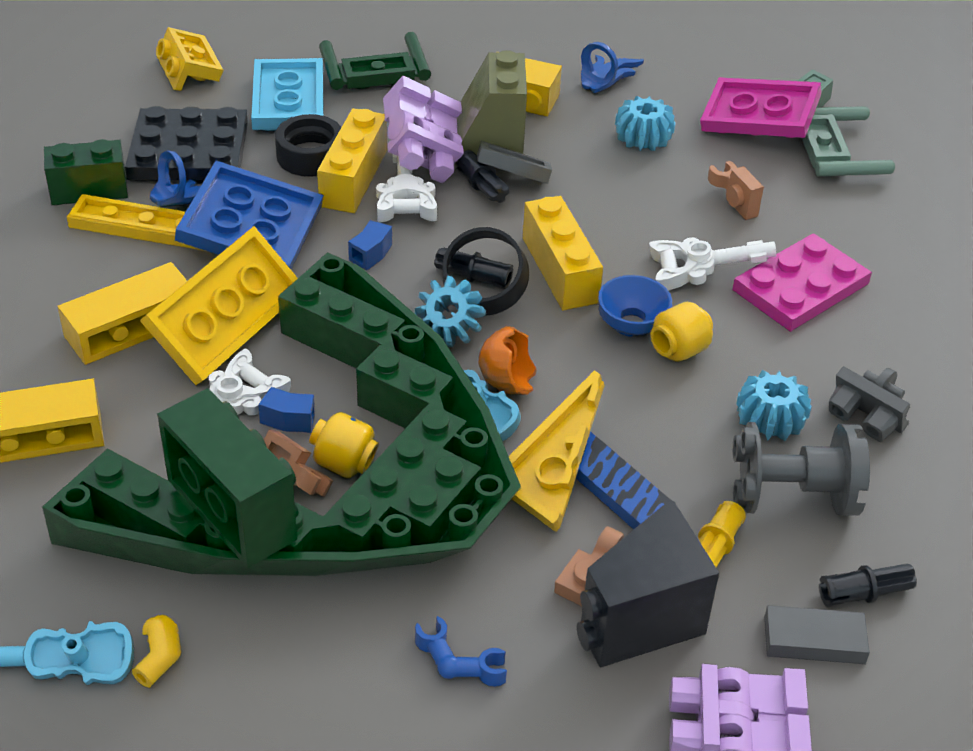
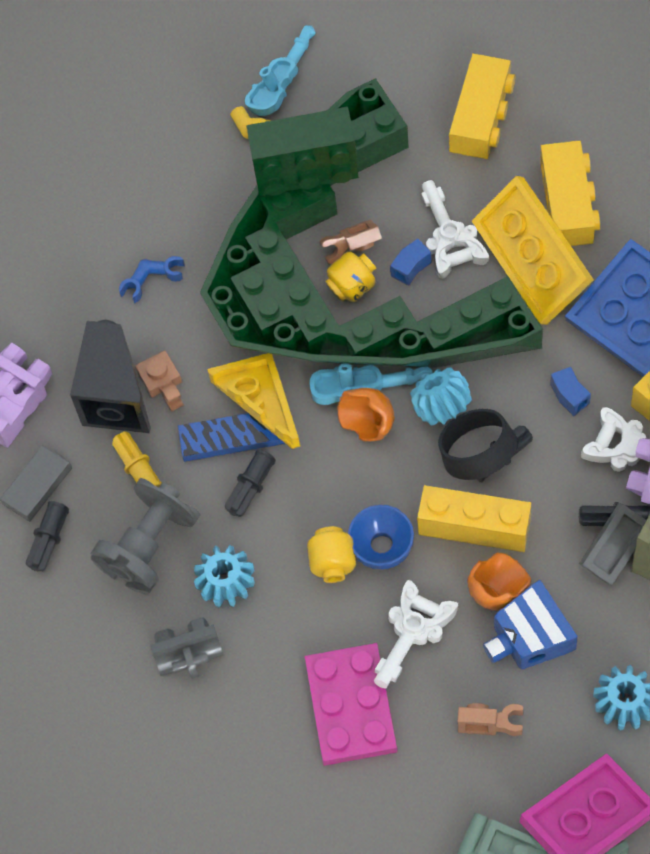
camera: 130 degrees right, 20 degrees up
none -> black axle [225,449,276,517]
none -> orange hair [467,552,531,611]
none -> torso [483,580,578,669]

